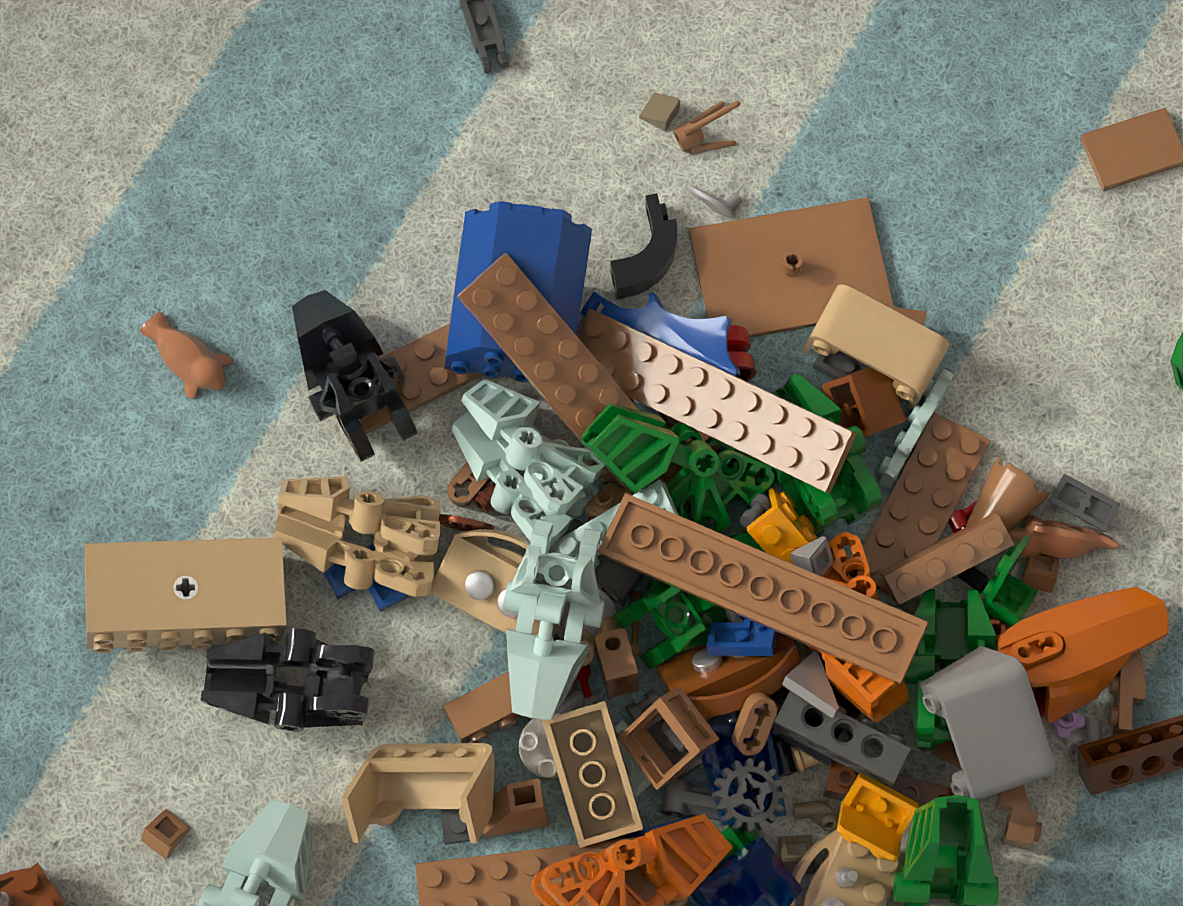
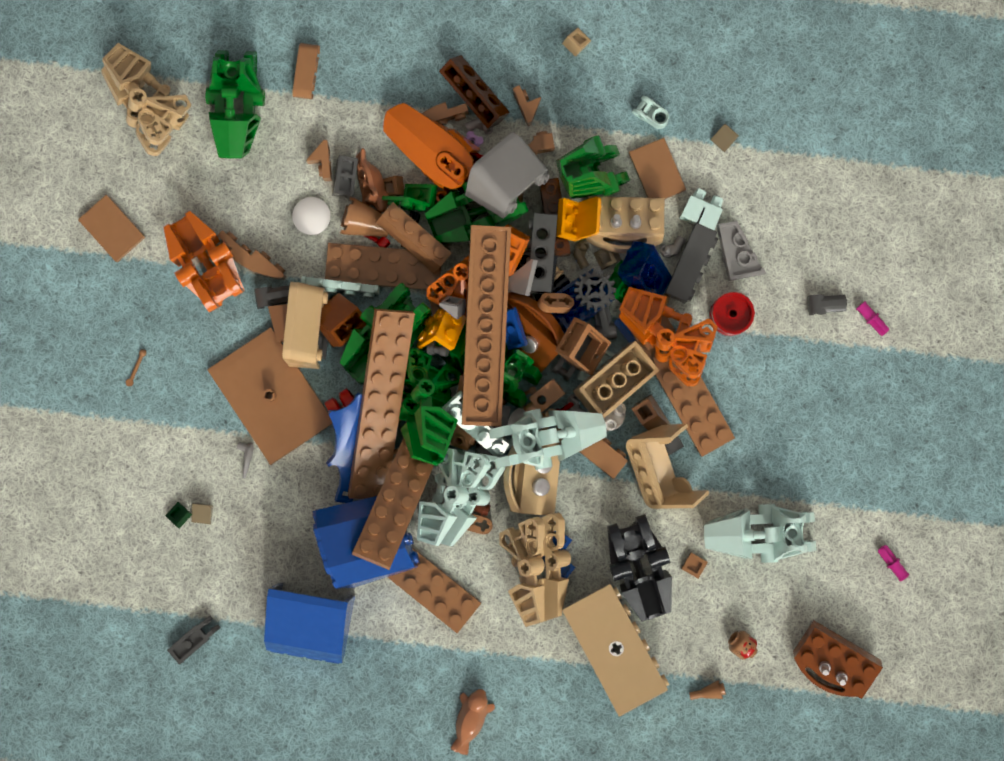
camera: 115 degrees left, 15 degrees up
medium nougat slope [141,809,190,860] -> none
black piece [292,290,418,462] -> none
copper wheel [439,514,495,531] -> none
black arch [610,193,677,299] -> none
medium nougat plant [673,101,741,155] -> none
none -> medium nougat hinge [126,349,147,386]
none -> orange piece [164,211,245,313]
none -> dark green plate [165,502,193,529]
none -> medium nougat slope [217,230,287,280]
none -> dark grey piece [254,285,290,309]
none -> blue windscreen [264,582,355,664]
none -> white dish [292,197,330,235]
none -> medium nougat slope [306,140,332,182]
none -> medium nougat slope [513,85,541,126]
none -> medium nougat tile [681,552,708,579]
none -> medium nougat cone [689,680,726,700]
none -> medium nougat head [728,631,758,660]

